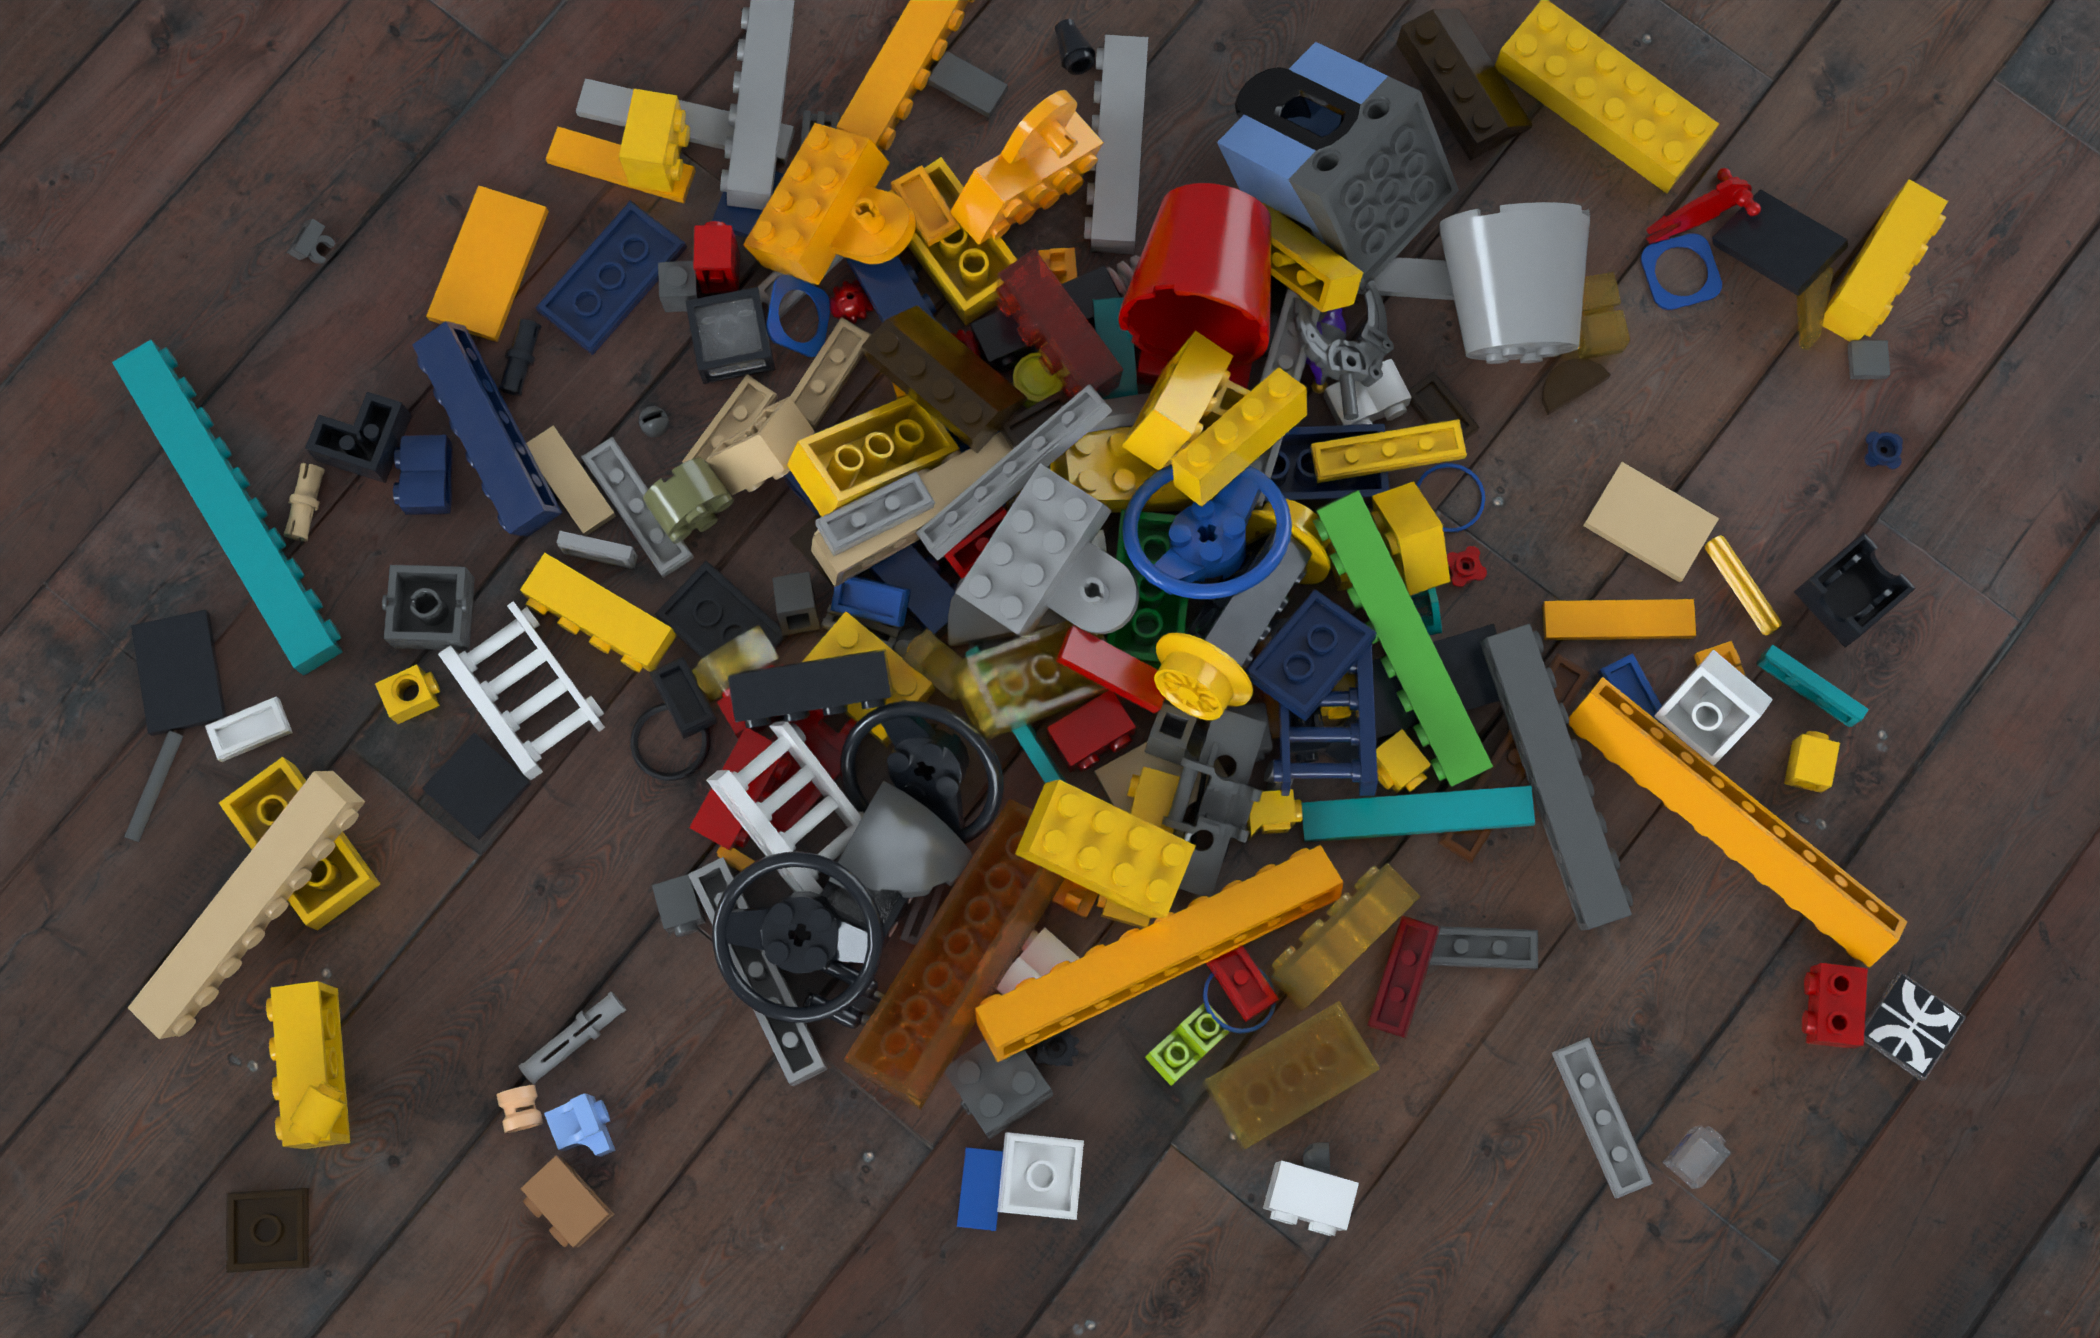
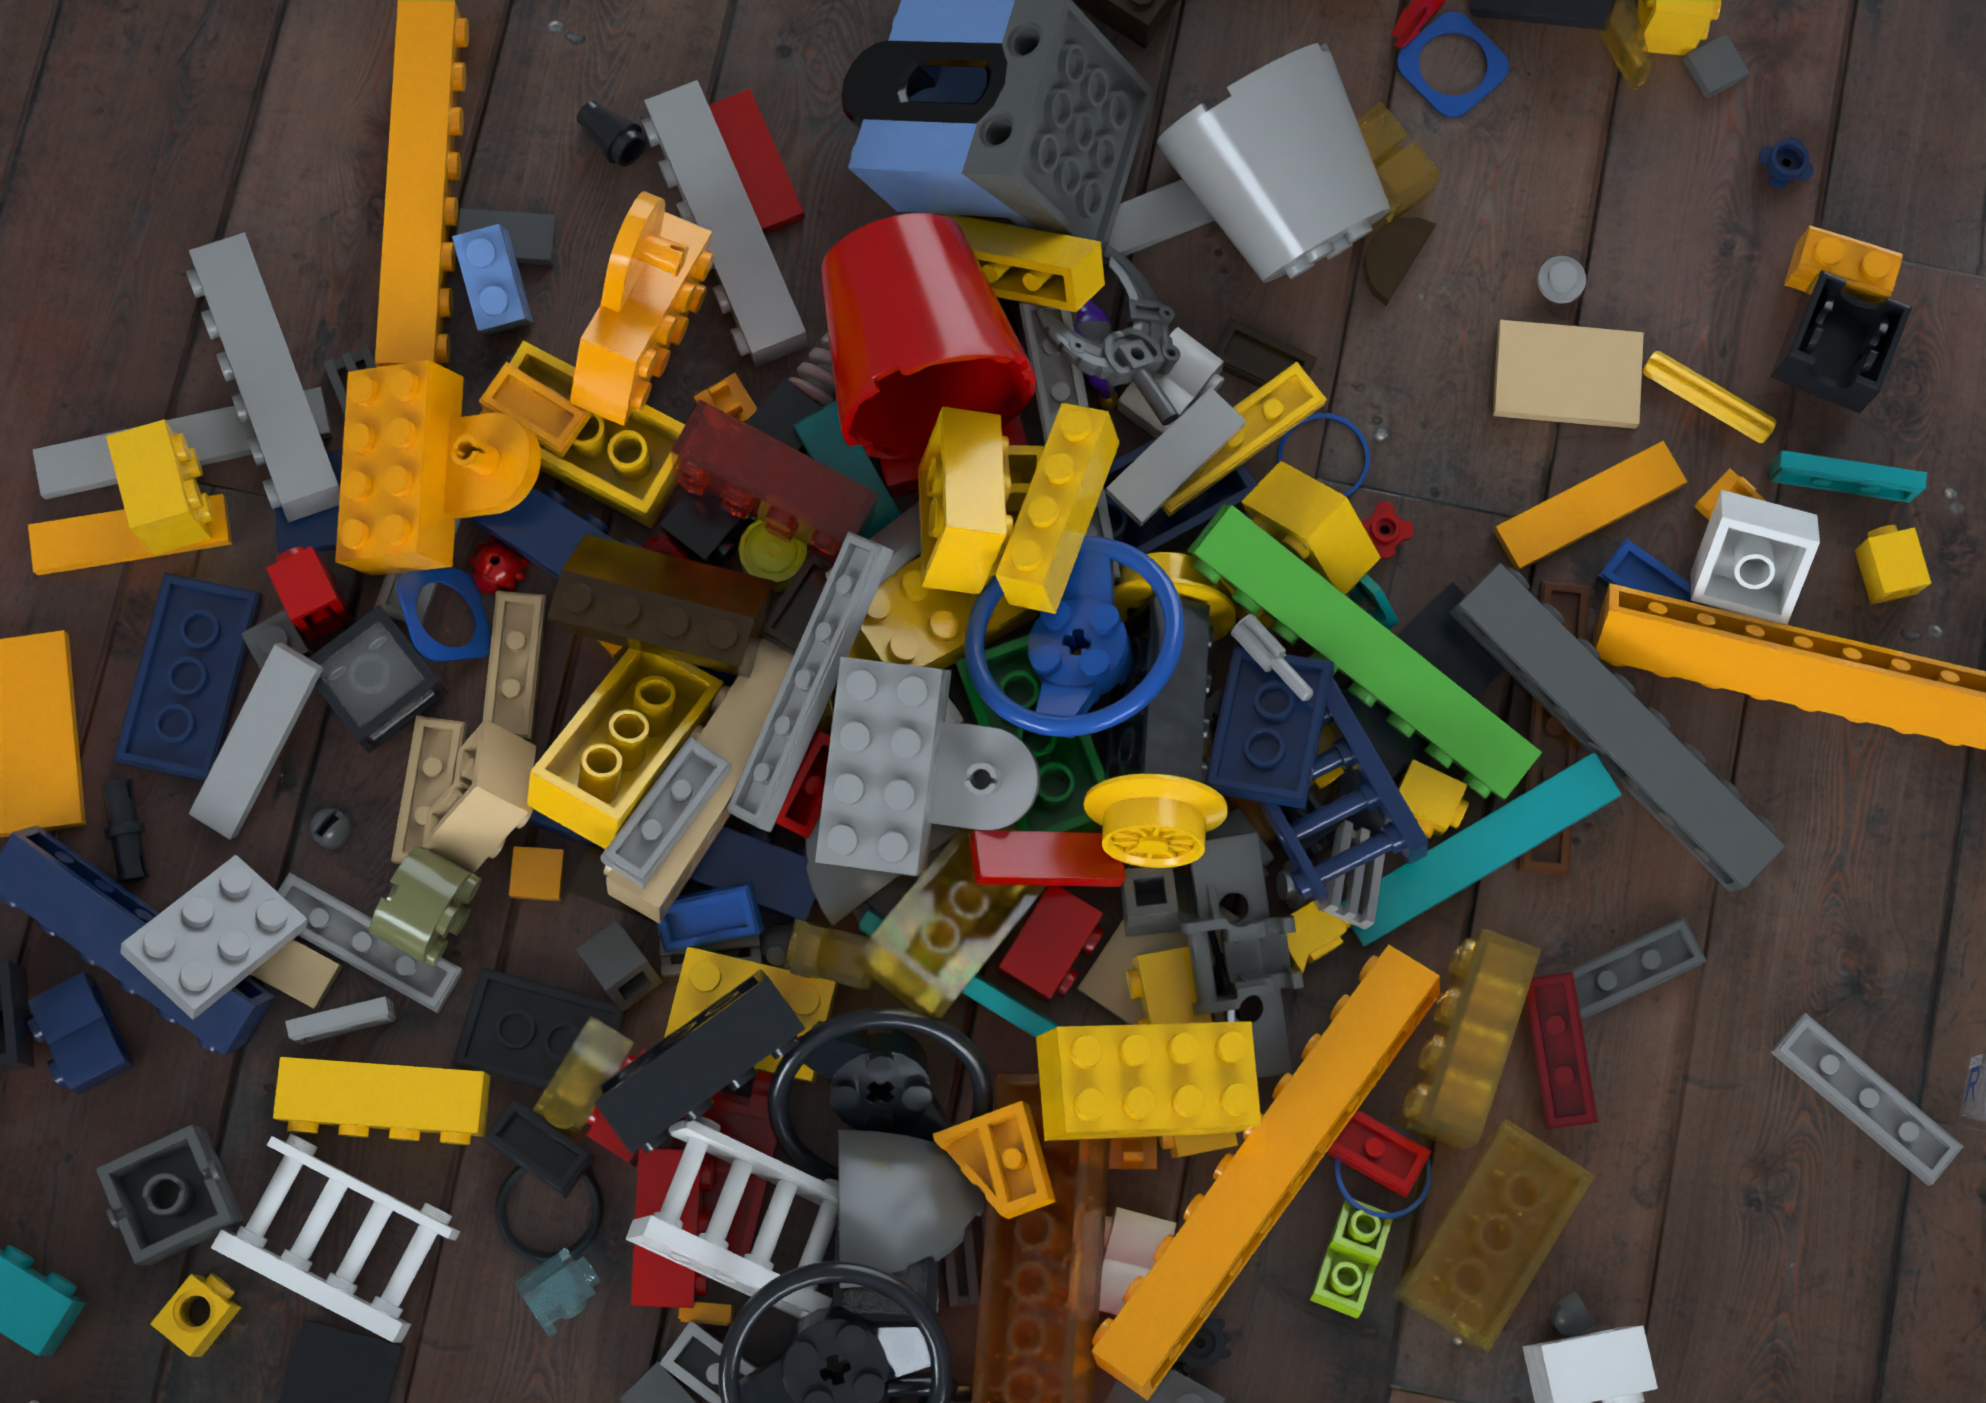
camera: 30 degrees left, 0 degrees up
none -> light grey plate [120,855,308,1020]
none -> light grey tile [189,642,323,840]
none -> medium blue brick [452,224,533,335]
none -> light orange tile [509,846,565,901]
none -> clear light blue brick [514,1248,601,1338]
none -> red tile [709,89,805,234]
none -> light orange wing [933,1101,1056,1219]
none -> light grey tile [1105,387,1246,527]
none -> light grey axle [1231,614,1313,701]
none -> light grey tile [1322,820,1385,930]
none -> light grey plate [1537,256,1586,304]
none -> light orange brick [1784,225,1903,303]

